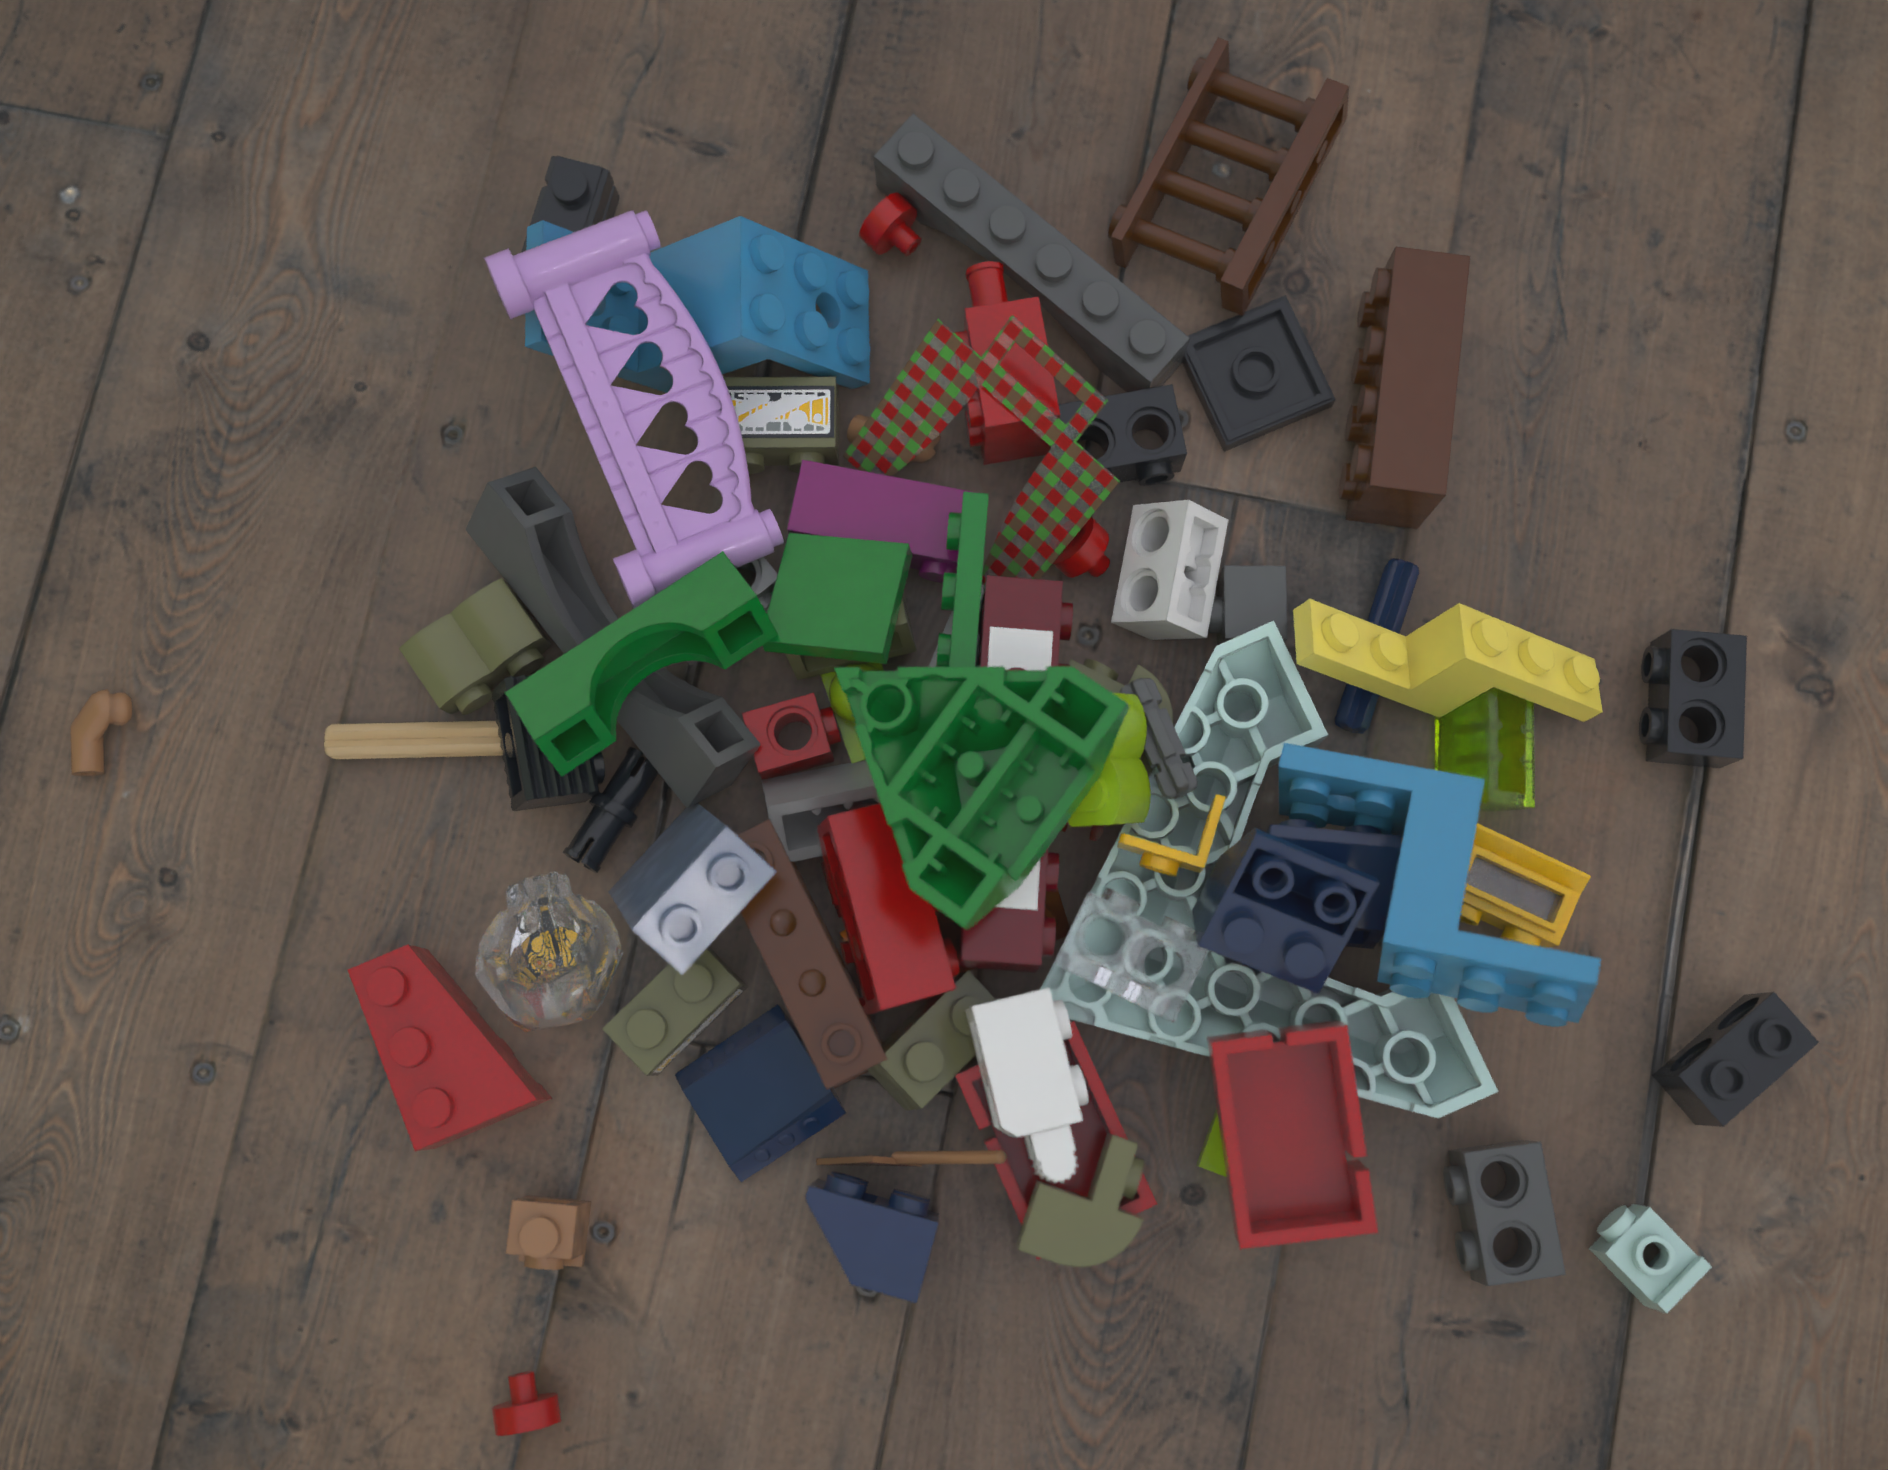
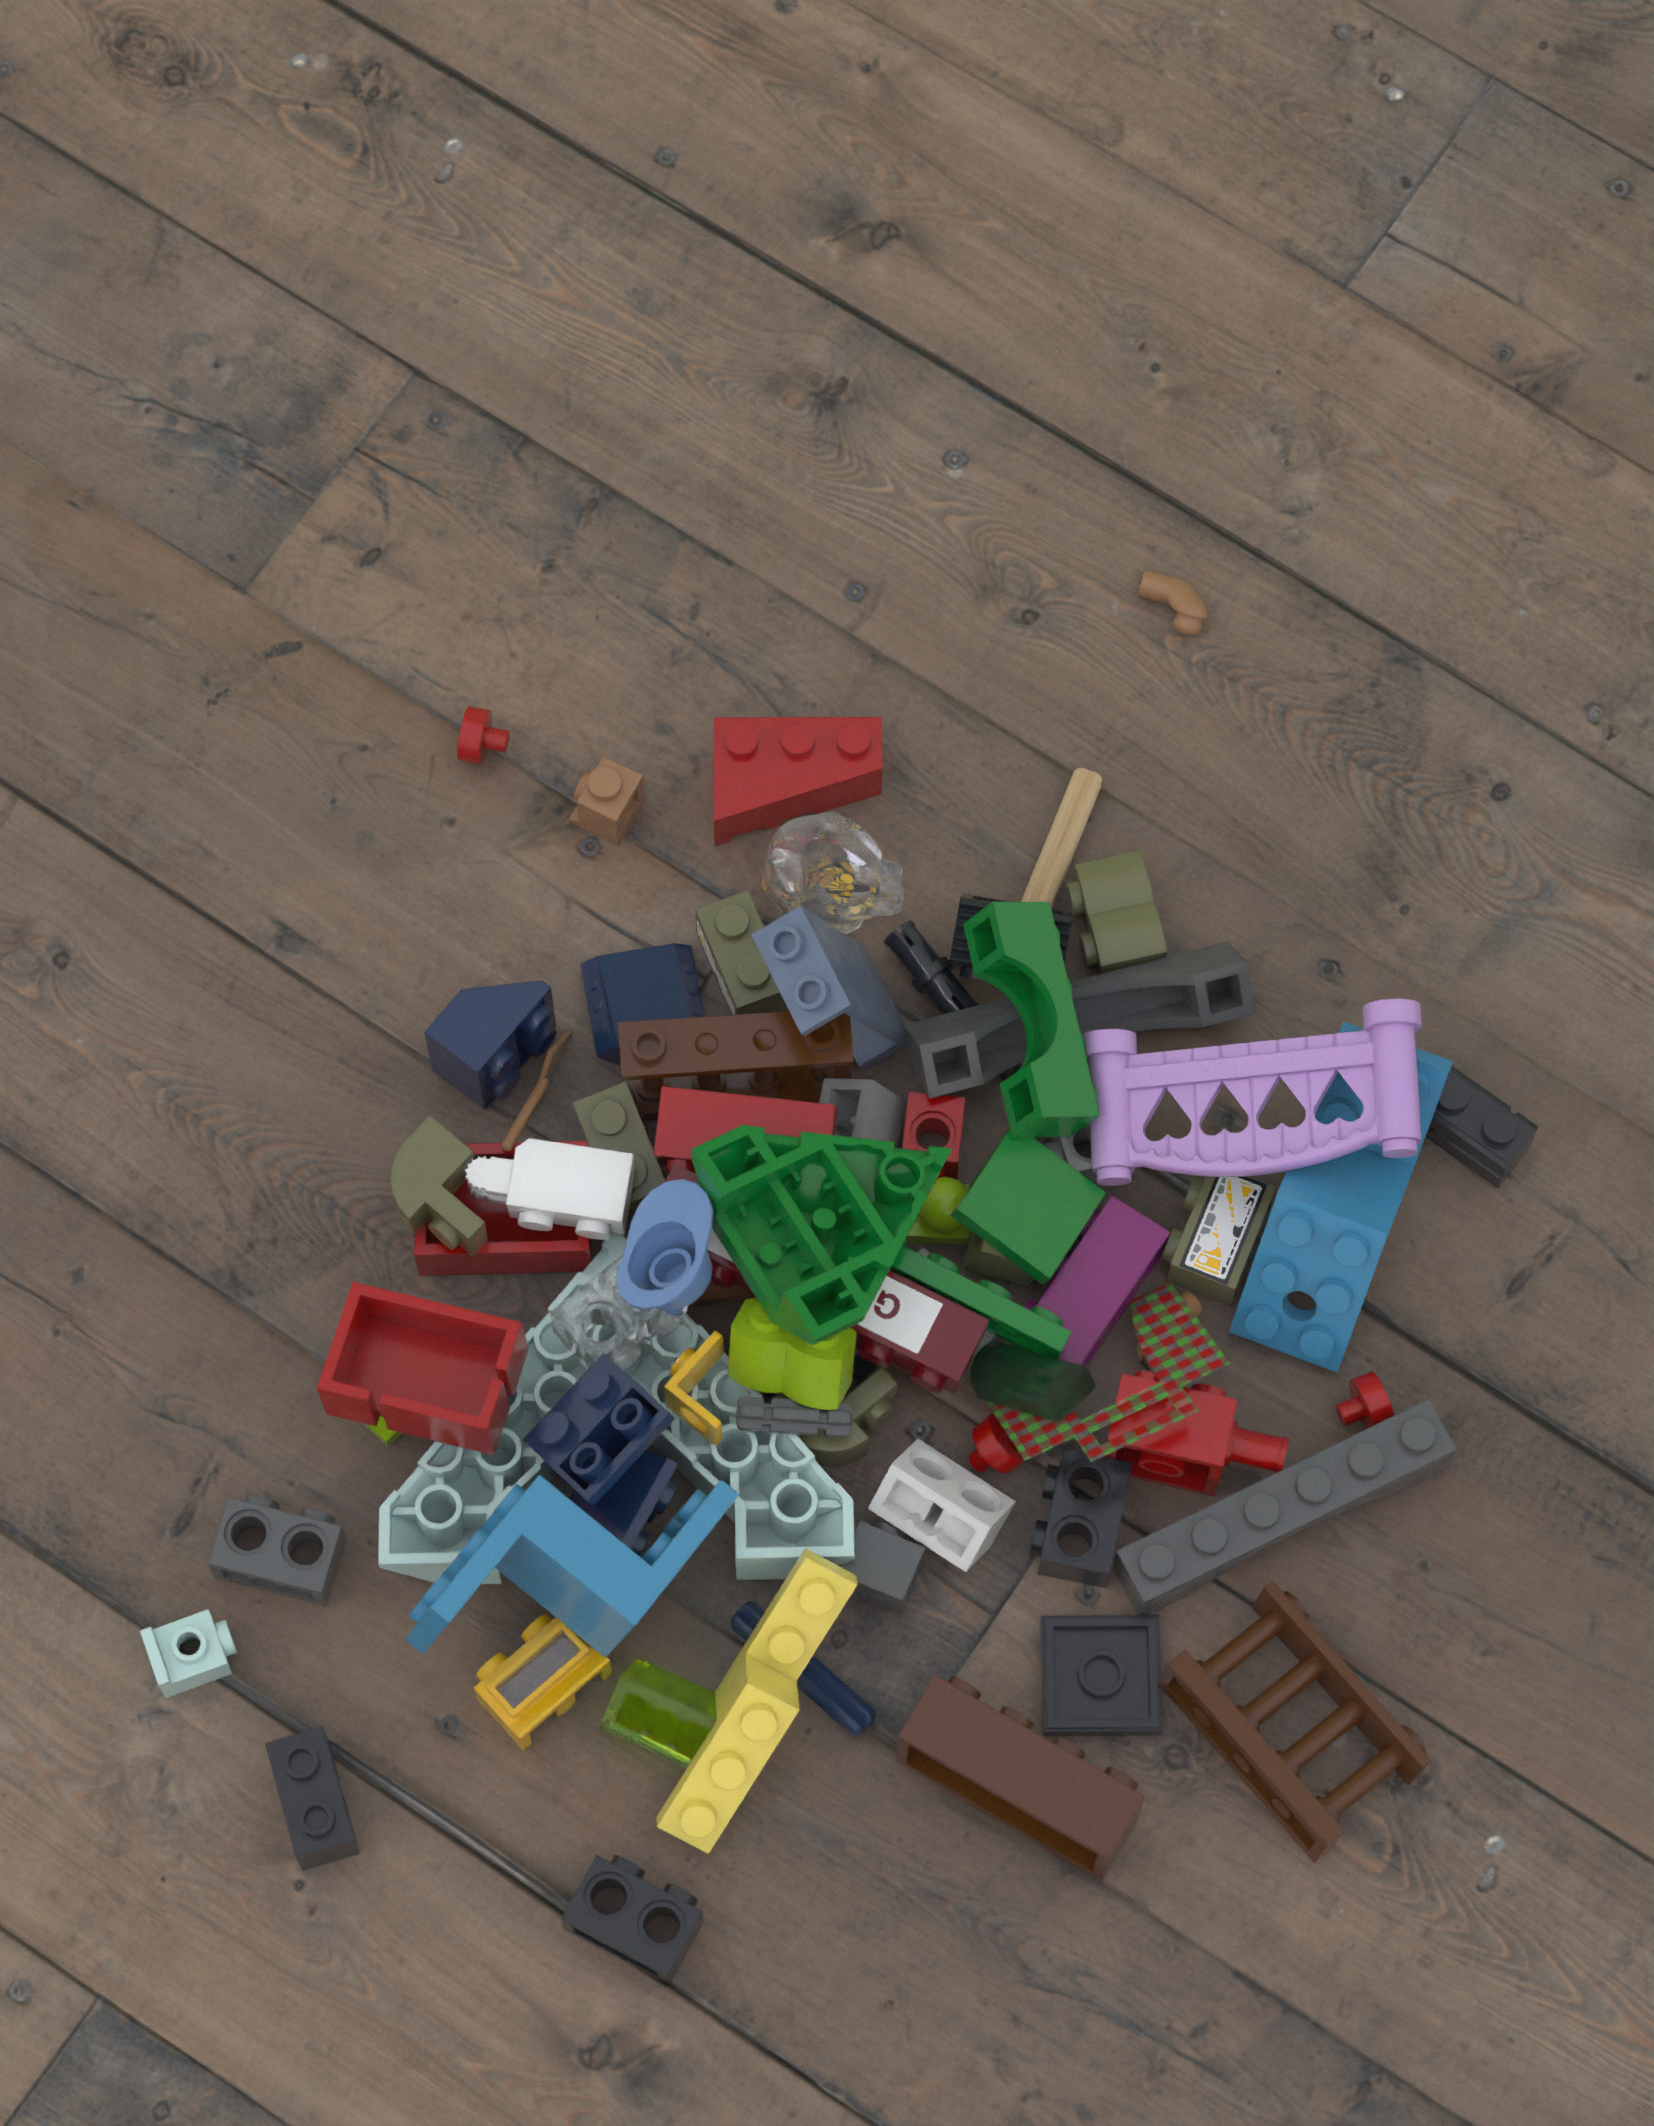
camera: 110 degrees right, 10 degrees down
none -> medium blue piece [616,1179,713,1316]
none -> clear green brick [970,1341,1096,1422]

